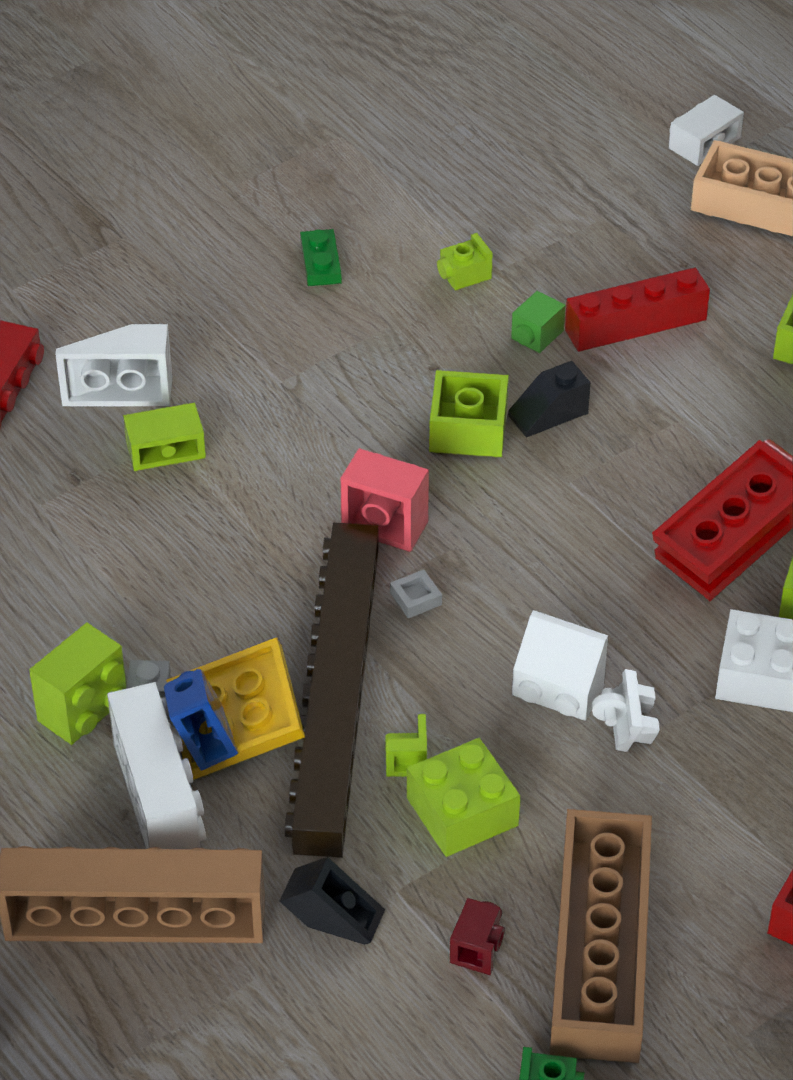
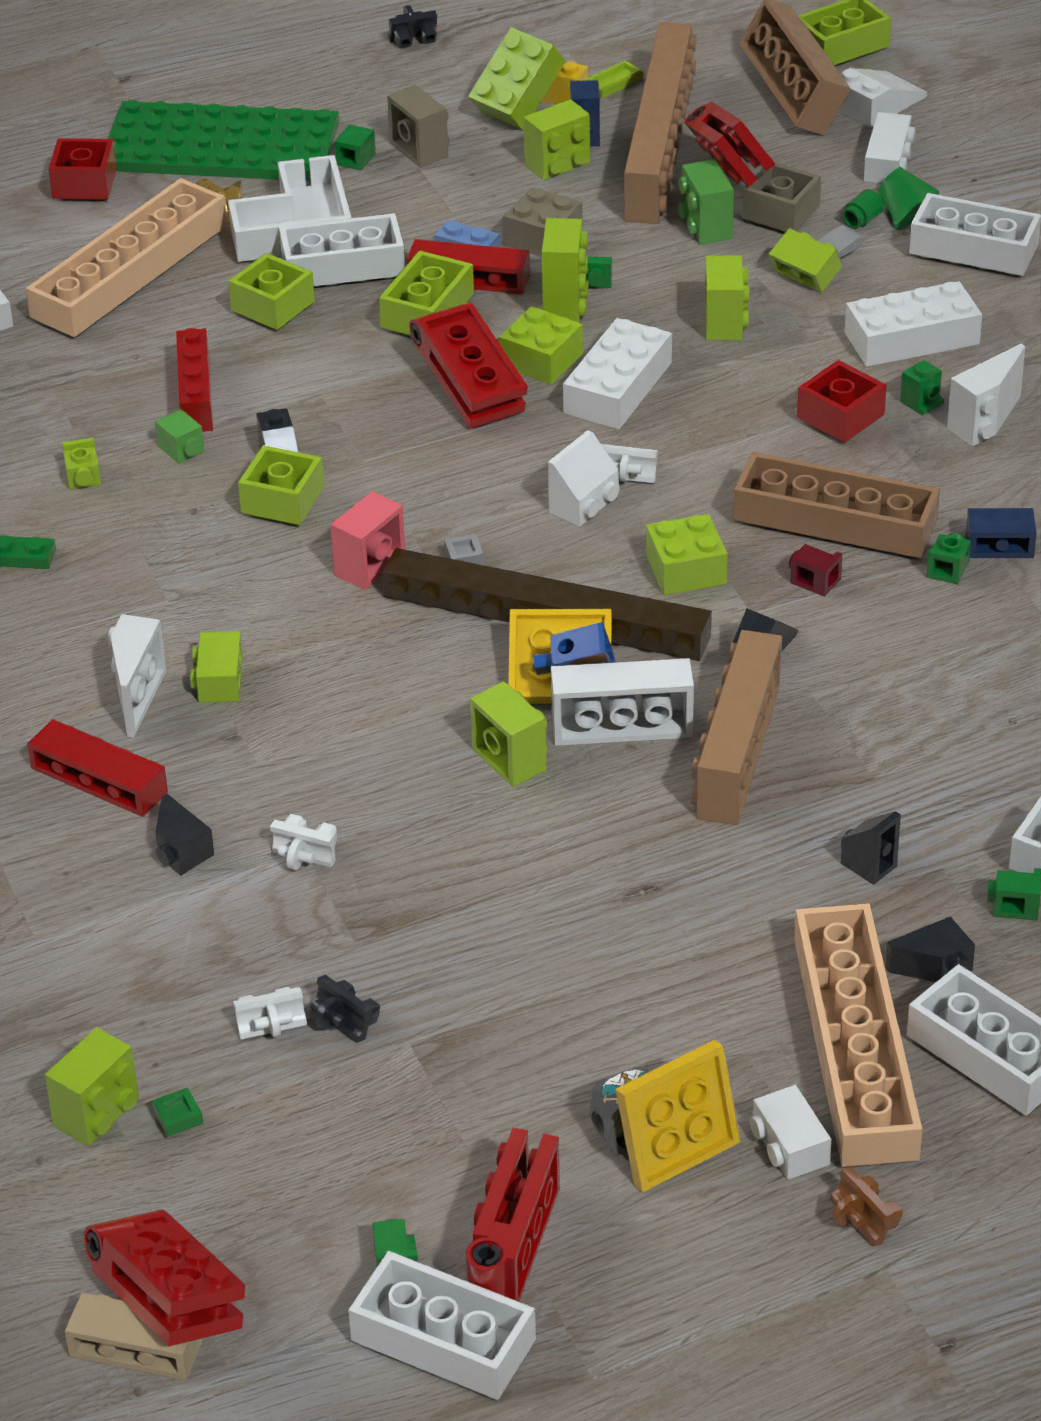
camera: 75 degrees left, 5 degrees down
lime panel [385,714,427,777] -> none

